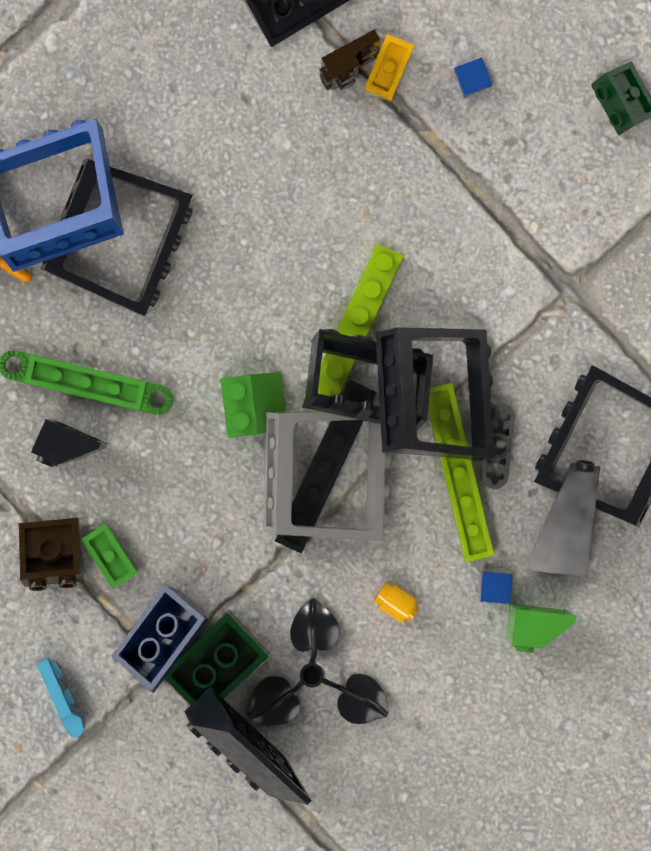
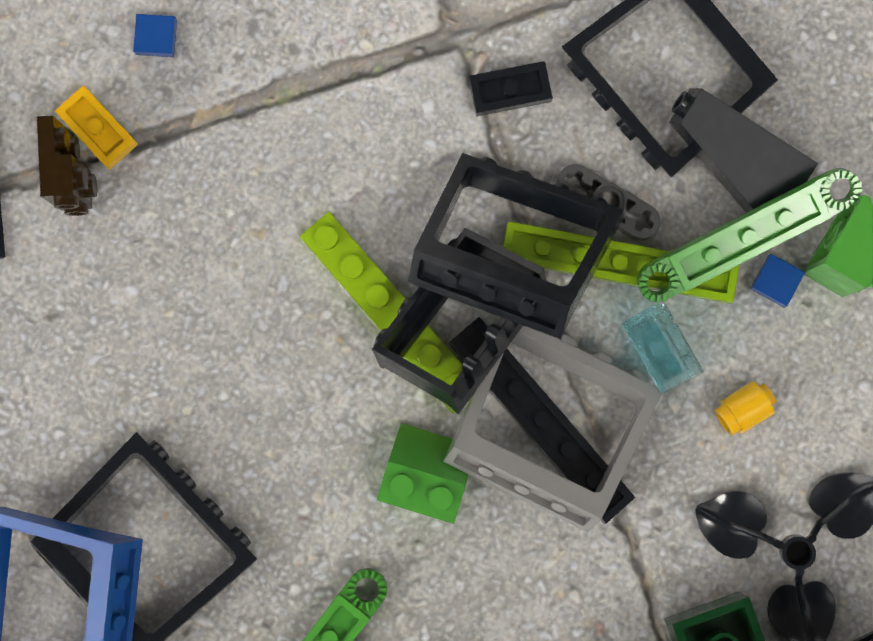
camera: 65 degrees left, 5 degrees down
none -> black plate [469,61,553,117]
none -> clear light blue brick [622,304,704,394]
none -> bright green plate [637,168,863,303]

